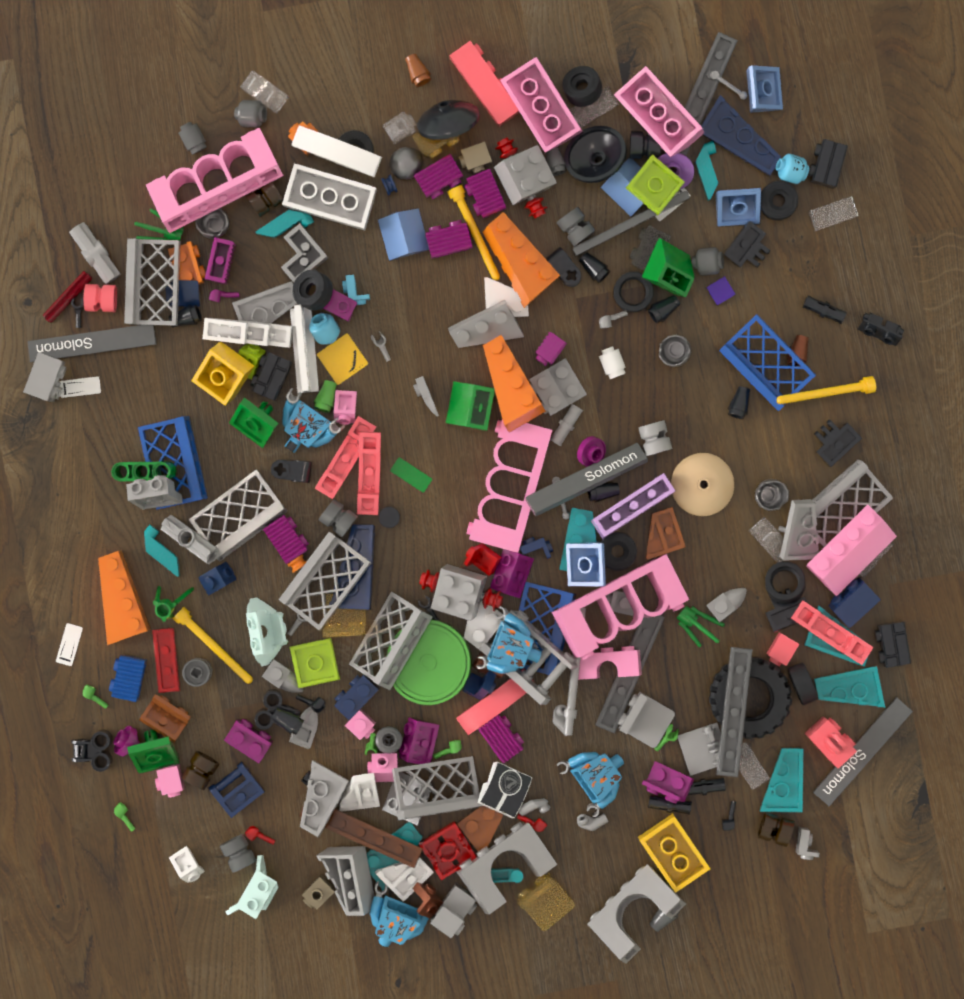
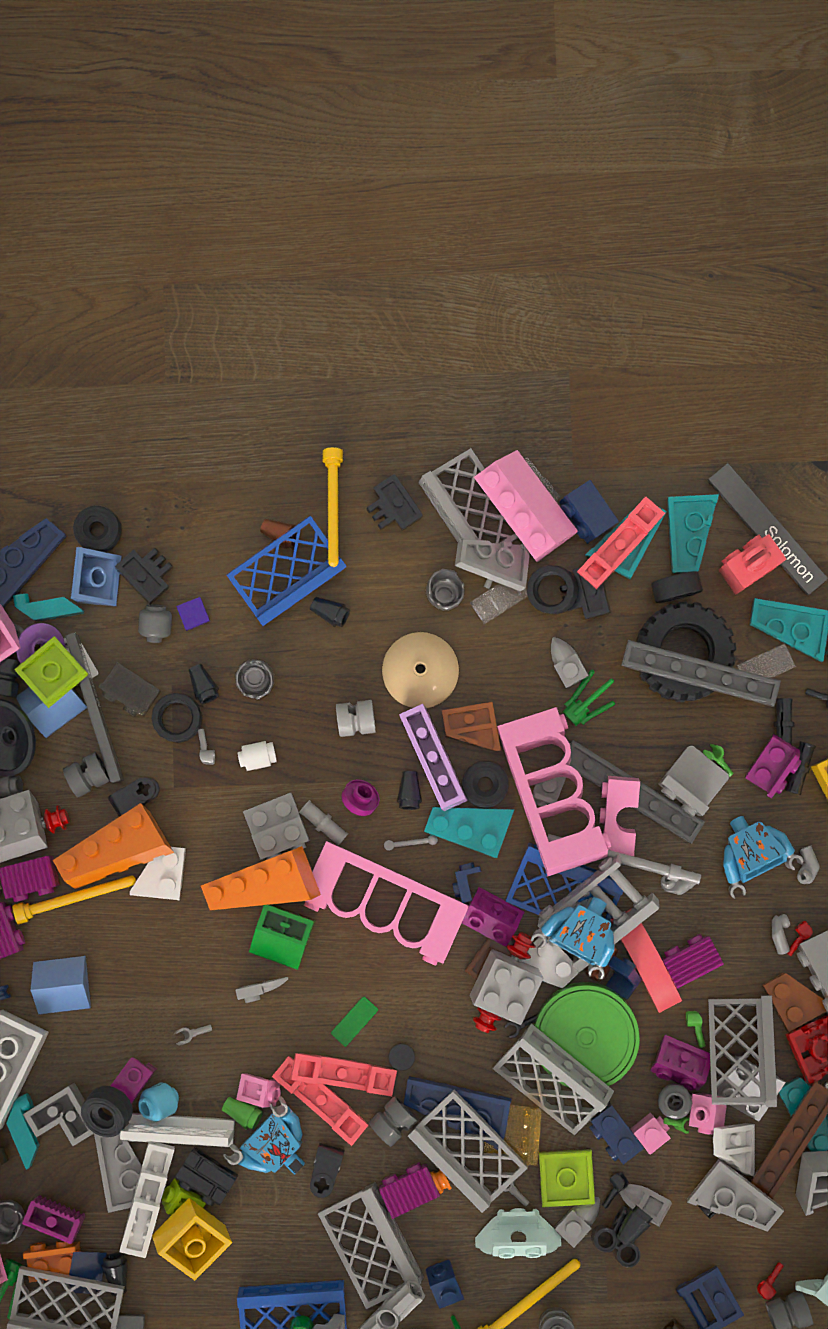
camera: 75 degrees left, 5 degrees down
magenta hand [209,290,239,303] -> none
magenta bracket [224,718,273,763] -> none
green tile [229,398,279,448] -> none
yellow sticker [317,333,368,385] -> none
medium azure bracket [342,275,370,305] -> none
magenta brick [425,220,473,259] -> none
light grey wing [448,300,524,348] -> none
red bracket [464,543,502,576] -> none
black slope [477,762,532,818] -> none
dark grey tile [525,443,648,517] -> none
magenta brick [535,332,567,367] -> none
medium blue slope [566,542,606,586] -> none
black cone [579,252,610,283] -> none
green slope [642,238,695,297] -> none
light grey hinge [678,722,721,776] -> none
coral brick [766,632,799,667] -> none
medium azure head [776,154,809,184] -> none
black pin [802,295,847,324] -> none
black brick [808,139,848,189] -> none
clear slope [809,196,859,232] -> none
black hinge [858,312,904,346] -> none
black brick [874,621,911,668] -> none

